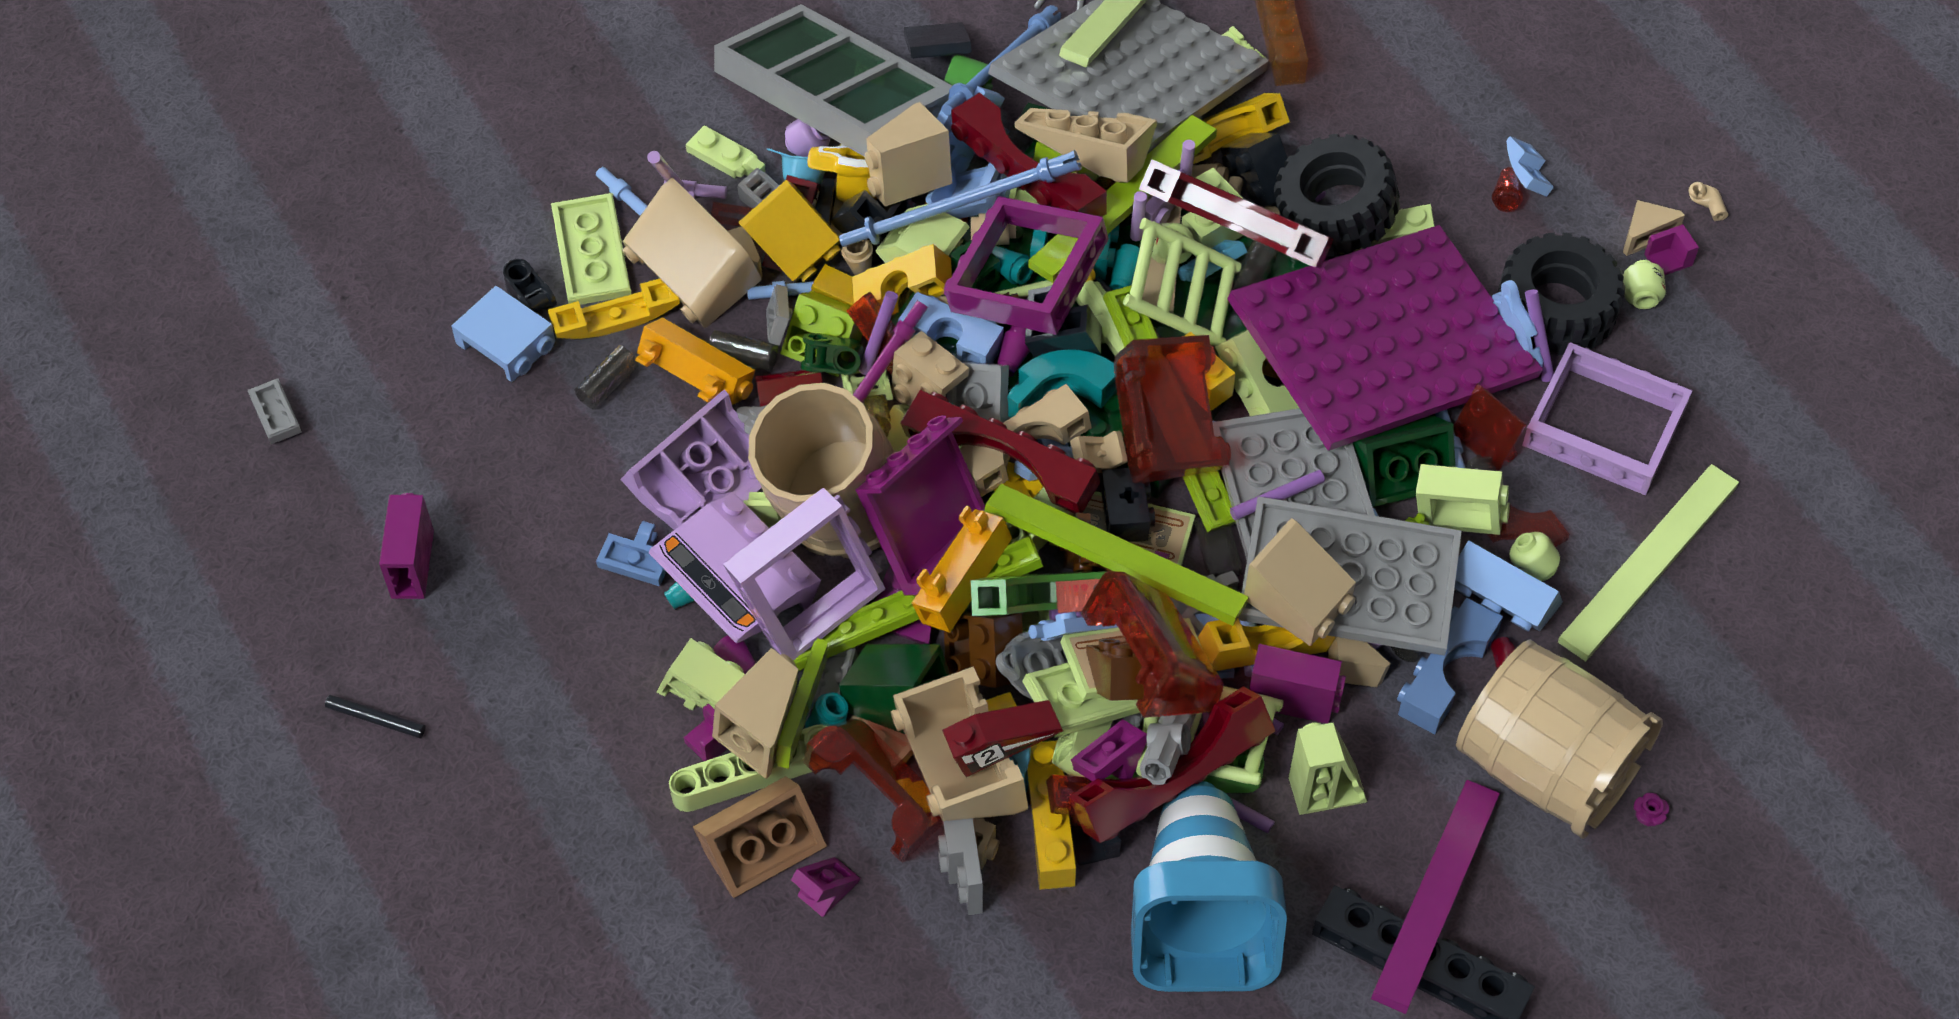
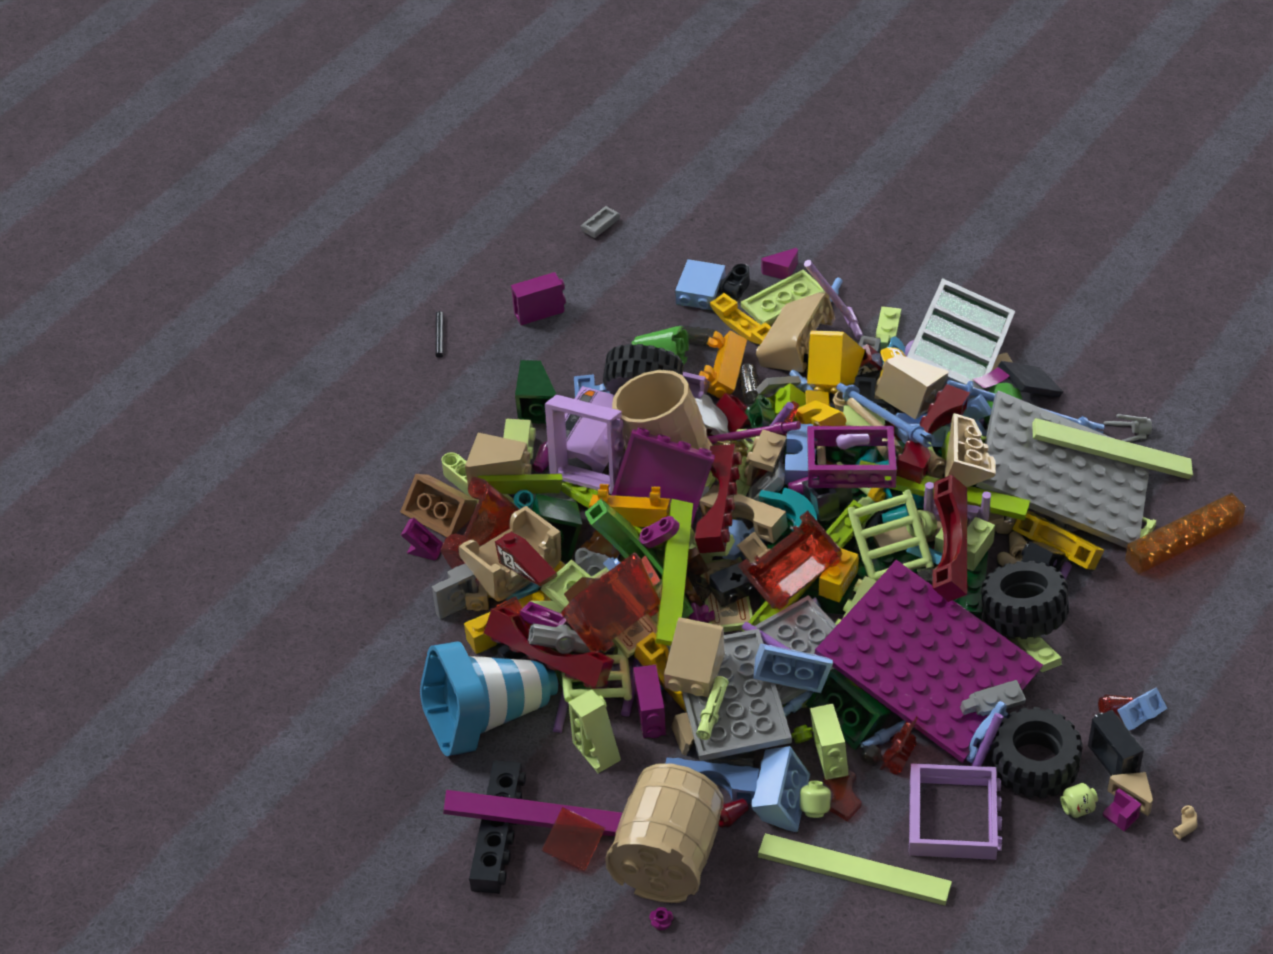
camera: 70 degrees right, 10 degrees down
none -> dark green slope [515,360,556,424]
none -> clear red tile [541,807,605,872]
none -> black tyre [603,344,684,395]
none -> bright green cone [632,326,689,365]
none -> magenta plate [639,516,680,548]
none -> yellowish green pin [696,676,729,740]
none -> light blue slope [753,643,833,693]
none -> magenta slope [761,248,798,280]
none -> lavender arm [836,434,870,450]
none -> tan bar [847,398,884,426]
none -> light grey hinge [960,680,1026,716]
none -> sticker [972,367,1009,388]
none -> black window [1088,710,1144,776]

